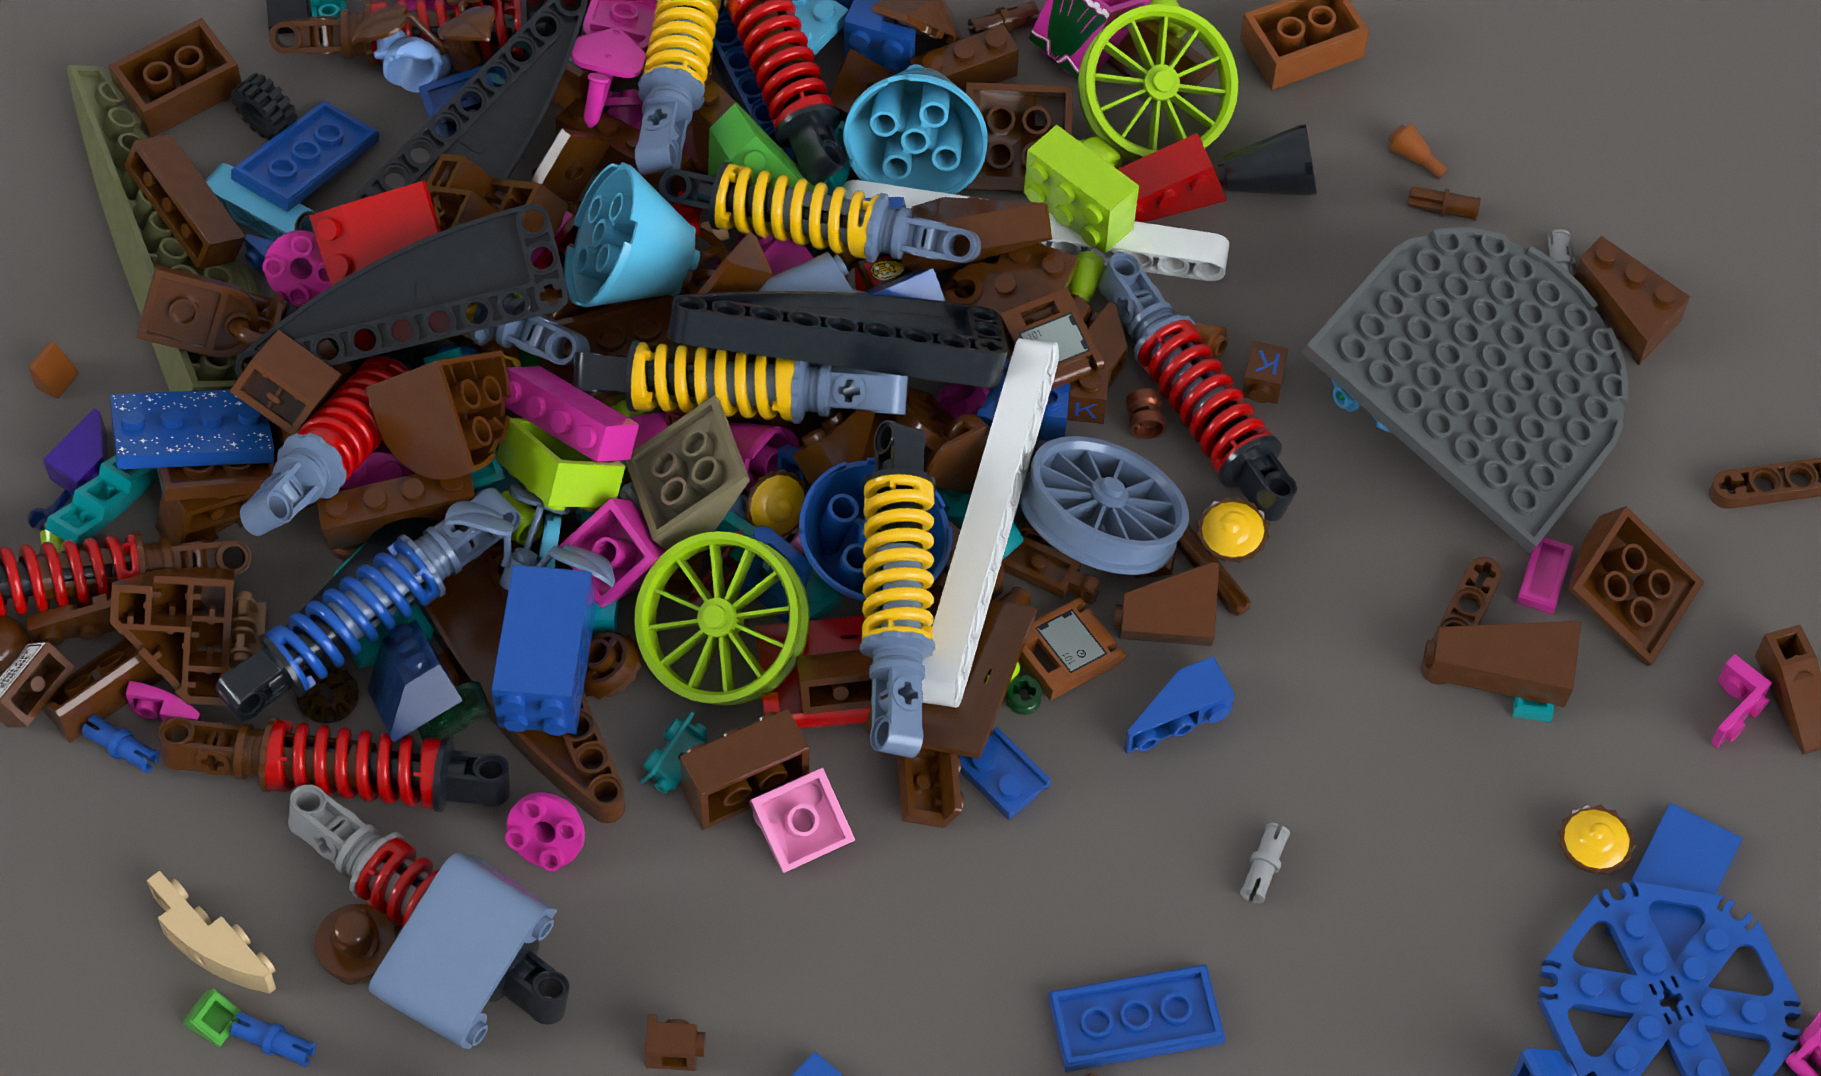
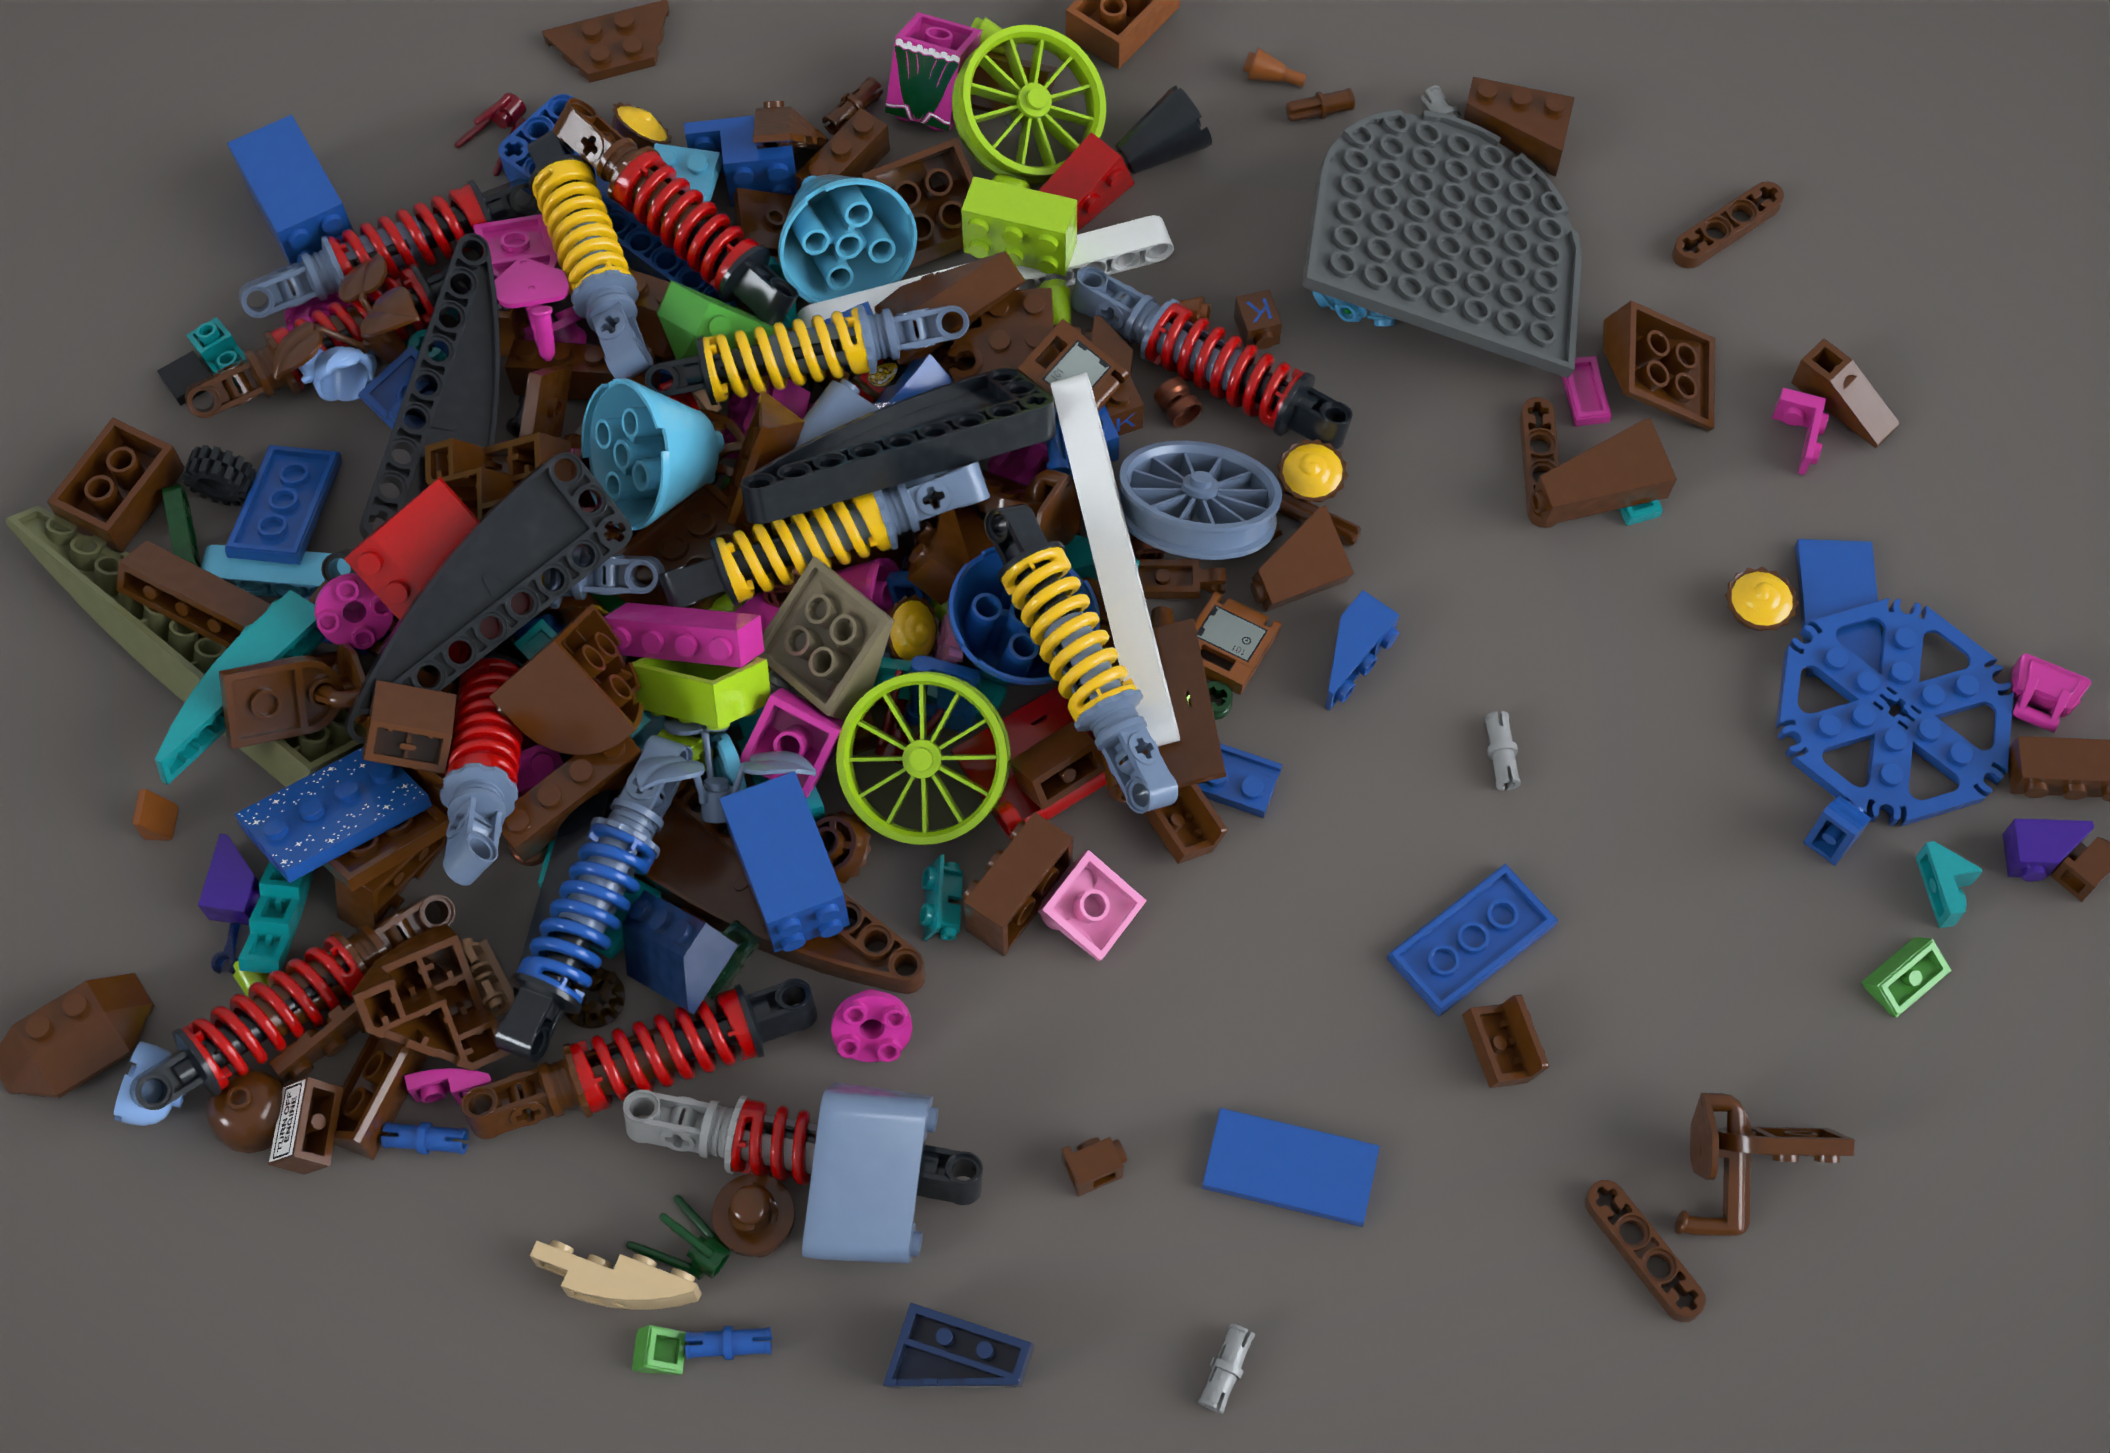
camera: 25 degrees left, 5 degrees up
none -> teal slope [155,590,326,785]
none -> dark green beam [162,484,201,568]
none -> dark green plant [626,1195,731,1280]

